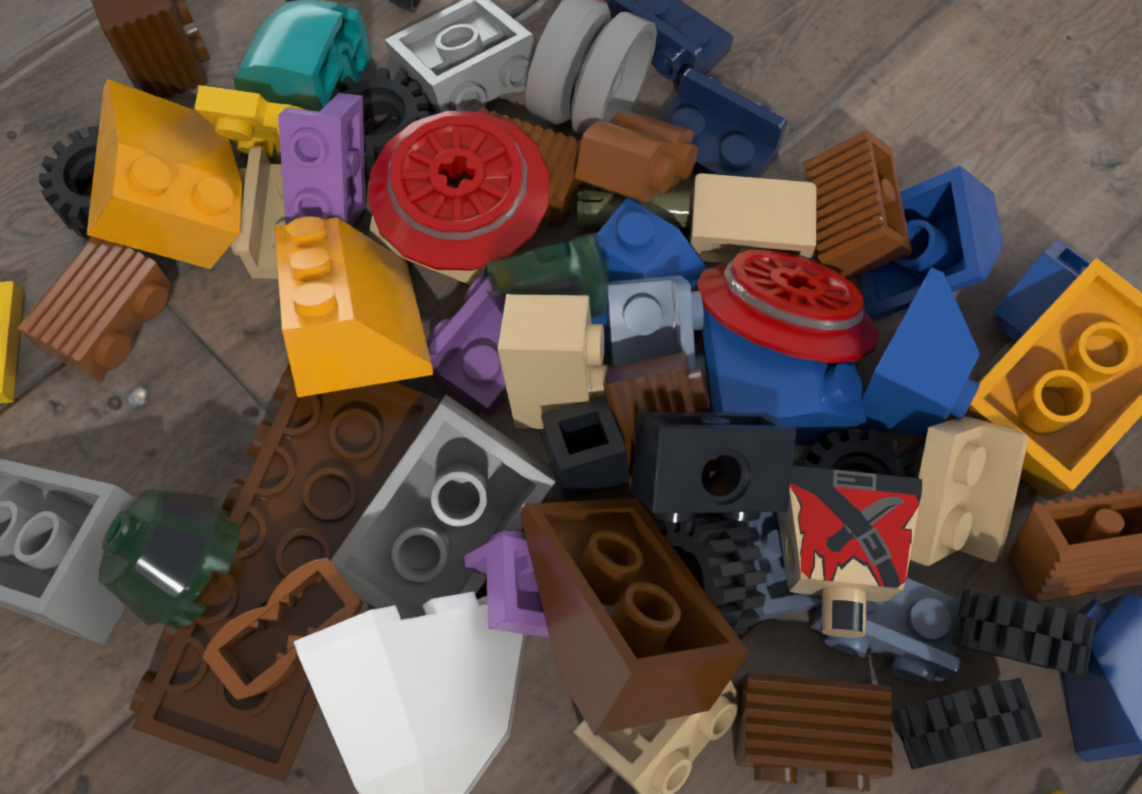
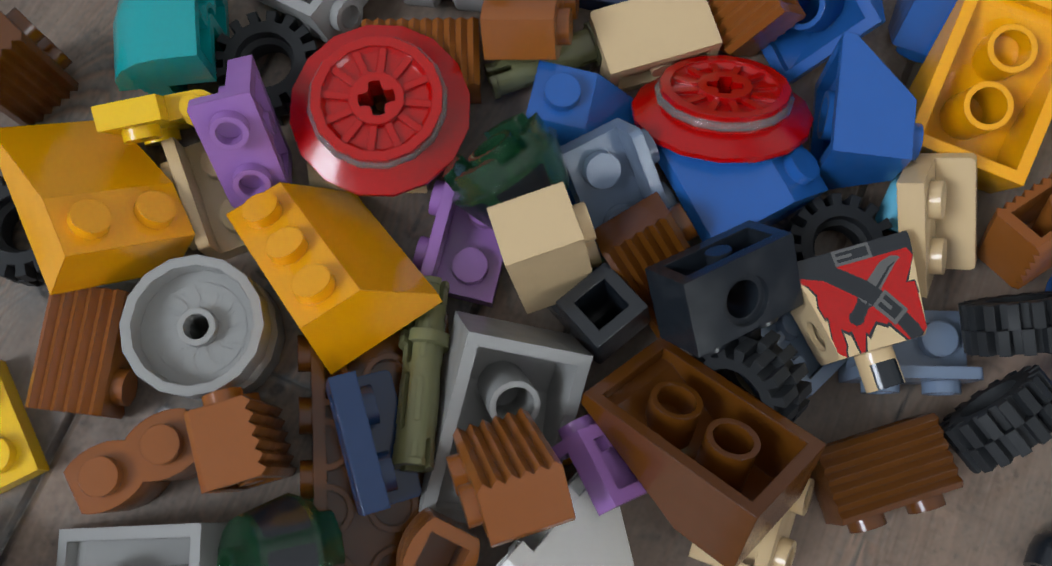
camera: 25 degrees left, 10 degrees up
none -> dark orange brick [63,408,198,514]
none -> light grey wheel [119,254,285,401]
none -> dark orange brick [183,387,297,494]
none -> dark blue bracket [325,370,422,516]
none -> olive pin [392,275,450,473]
none -> dark orange brick [446,408,576,548]

